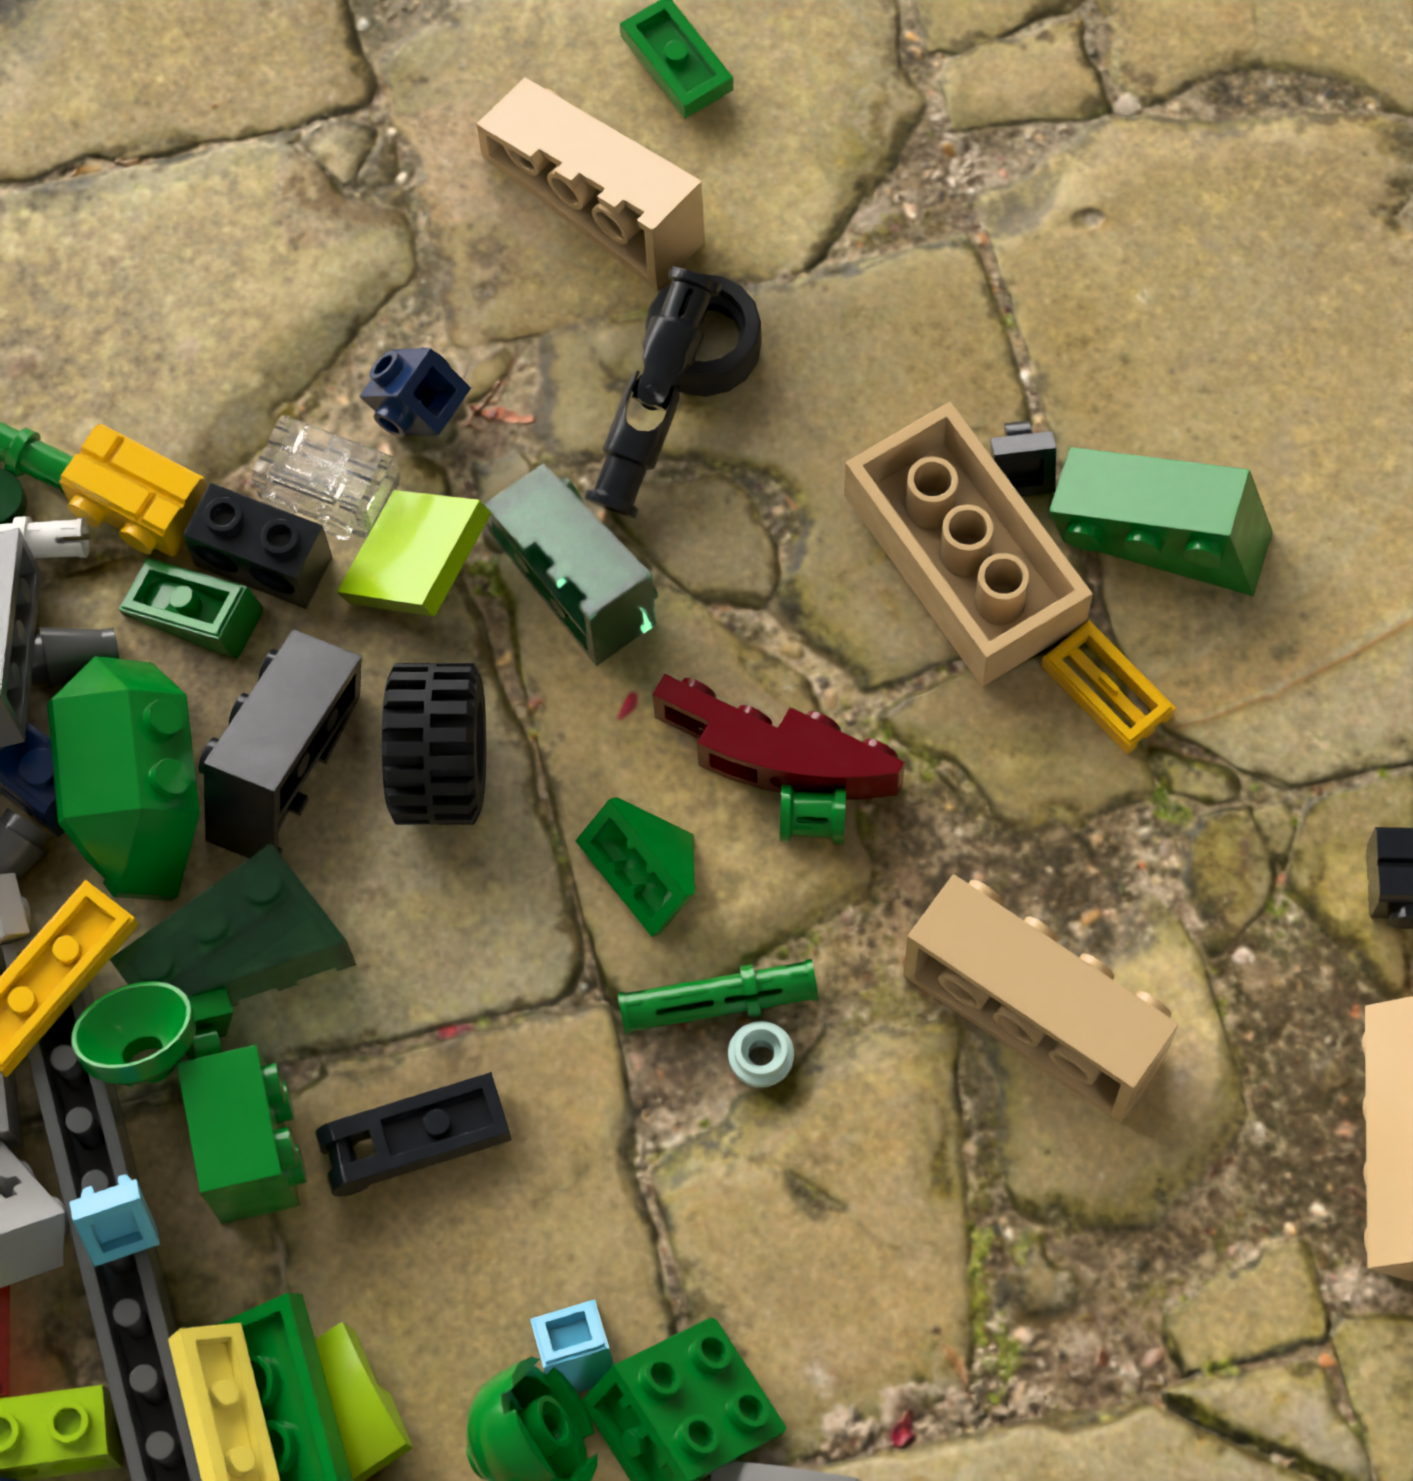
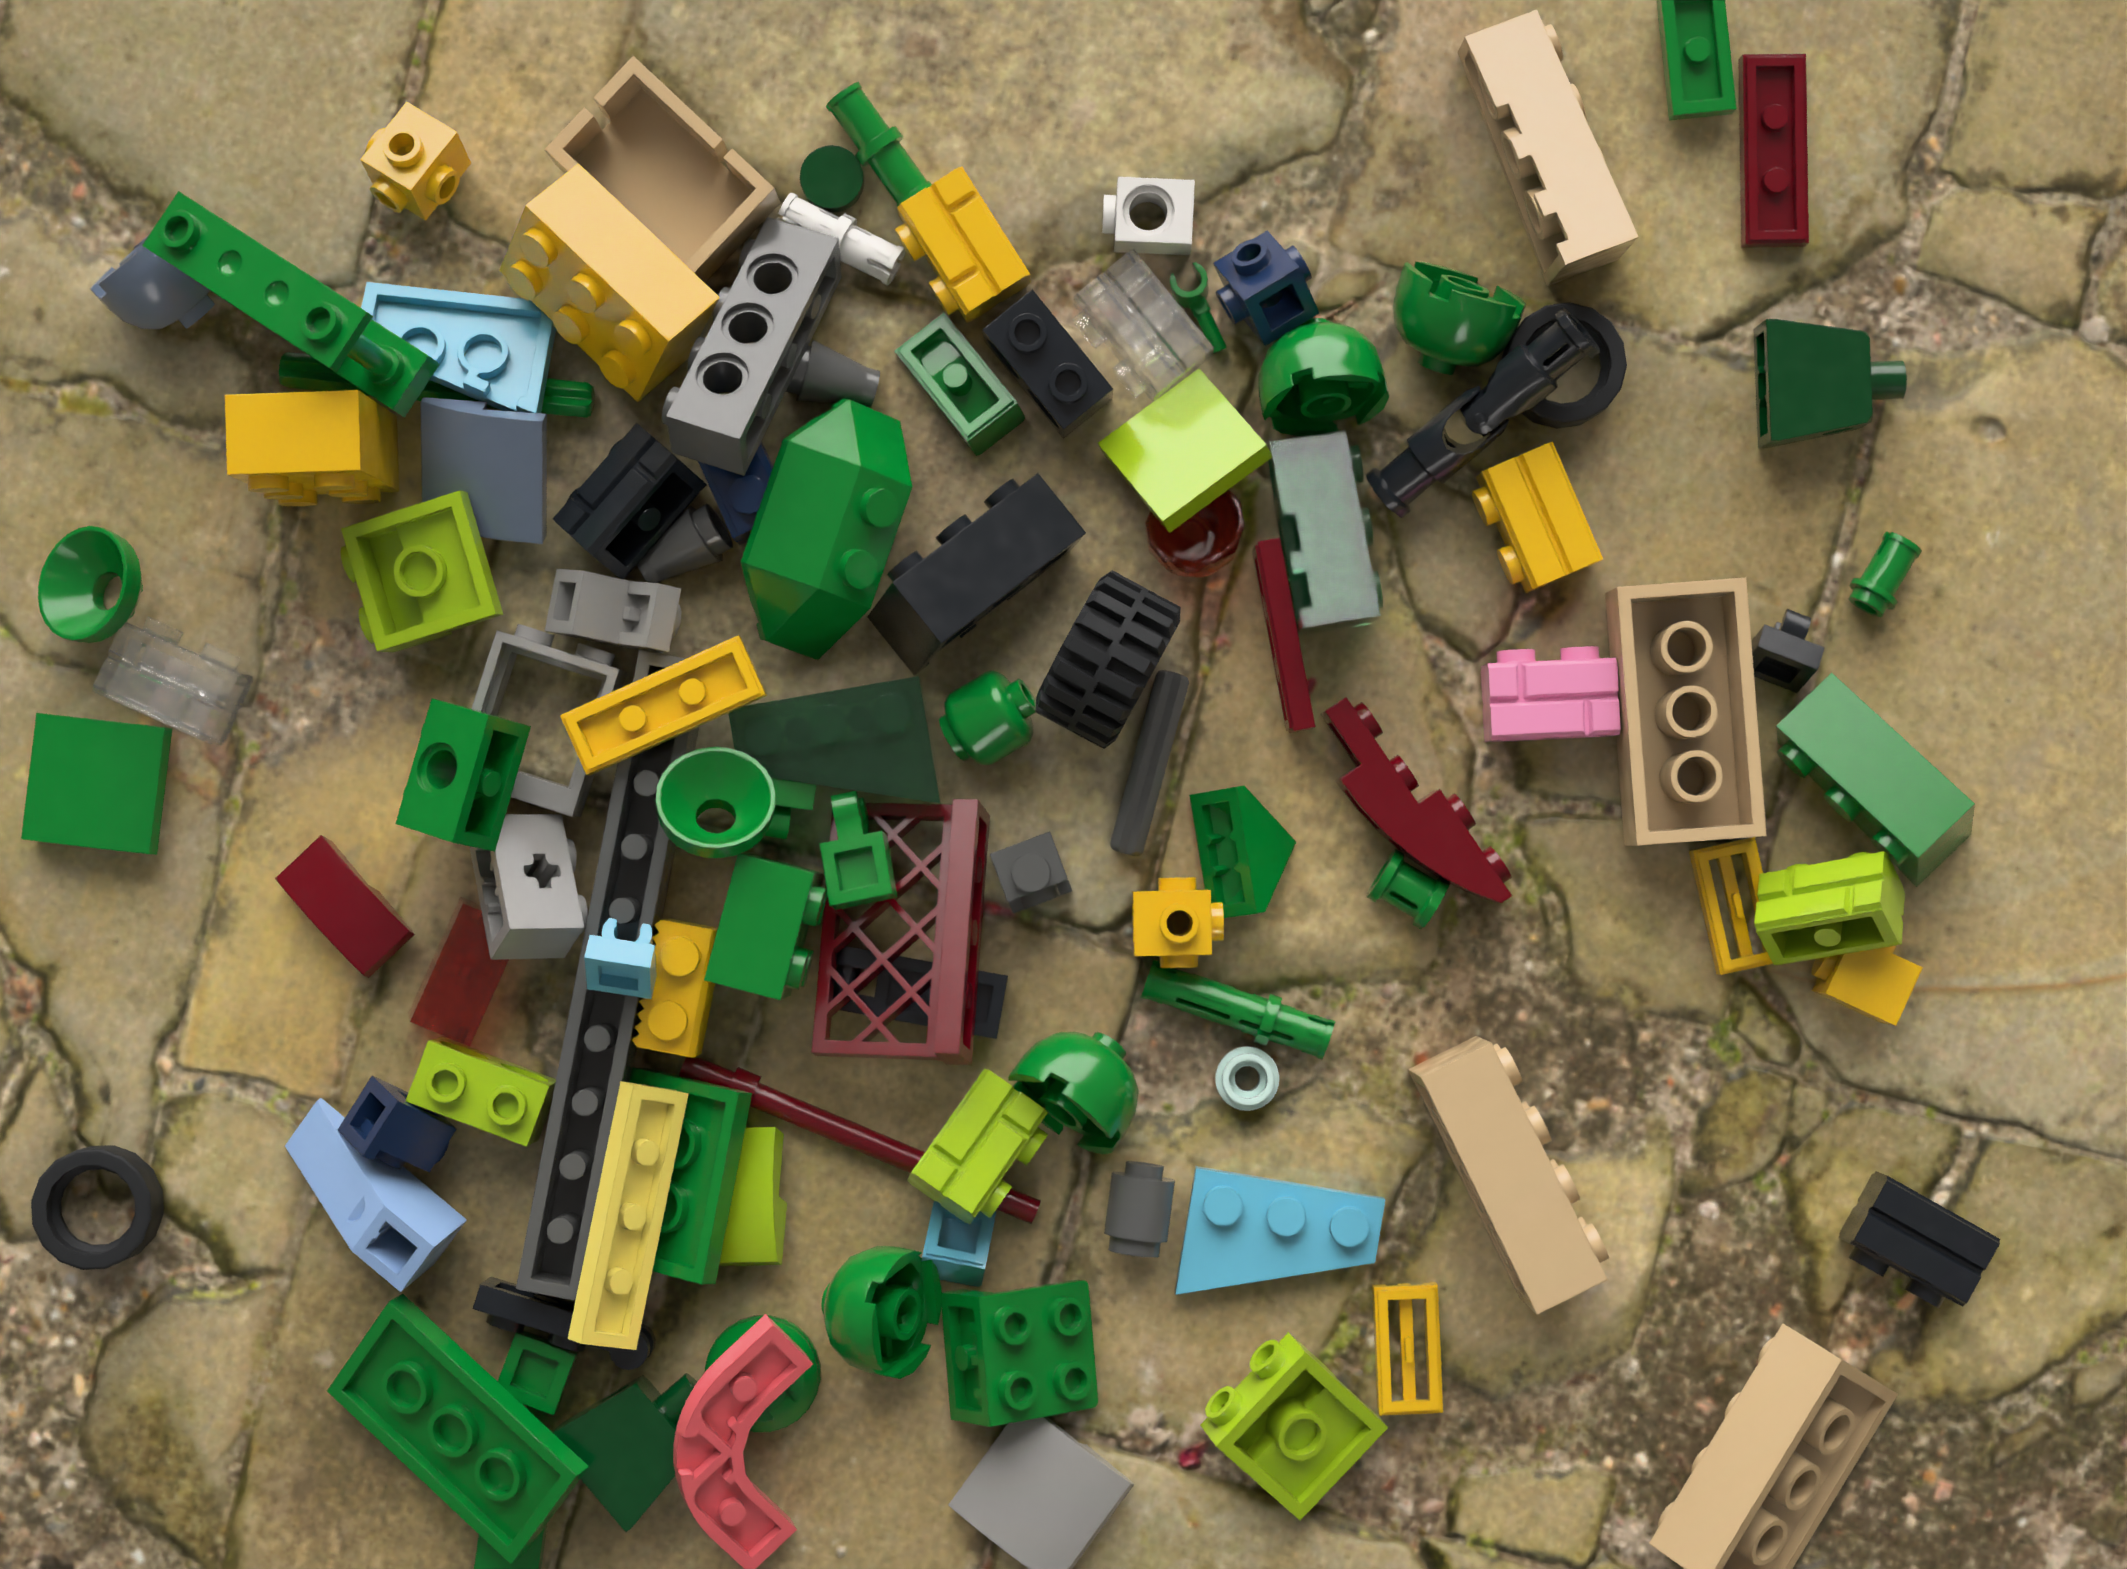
camera: 25 degrees right, 20 degrees up
none -> yellow brick [632,919,718,1058]
none -> dark red bar [679,1056,1041,1224]
none -> dark red fence [811,799,990,1066]
none -> green plate [819,791,897,910]
none -> lime brick [907,1068,1048,1224]
none -> green head [939,670,1036,766]
none -> dark grey brick [990,831,1072,913]
none -> green cylinder [1008,1032,1139,1155]
none -> white brick [1102,177,1195,255]
none -> dark grey brick [1104,1161,1175,1257]
none -> dark grey axle [1110,670,1189,856]
none -> yellow brick [1132,877,1224,968]
none -> clear red hair [1145,490,1245,578]
none -> green hand [1170,262,1227,354]
none -> medium azure wing [1175,1166,1385,1295]
none -> lime plate [1200,1332,1388,1521]
none -> dark red tile [1252,537,1316,733]
none -> green cylinder [1258,318,1389,437]
none -> yellow tile [1372,1282,1443,1416]
none -> green cylinder [1393,261,1526,375]
none -> yellow brick [1472,441,1603,593]
none -> bright pink brick [1481,646,1621,742]
none -> dark red tile [1738,54,1809,248]
none -> dark green torso [1753,319,1907,449]
none -> lime brick [1754,851,1905,966]
none -> yellow brick [1811,945,1923,1026]
none -> green pin [1848,532,1922,617]

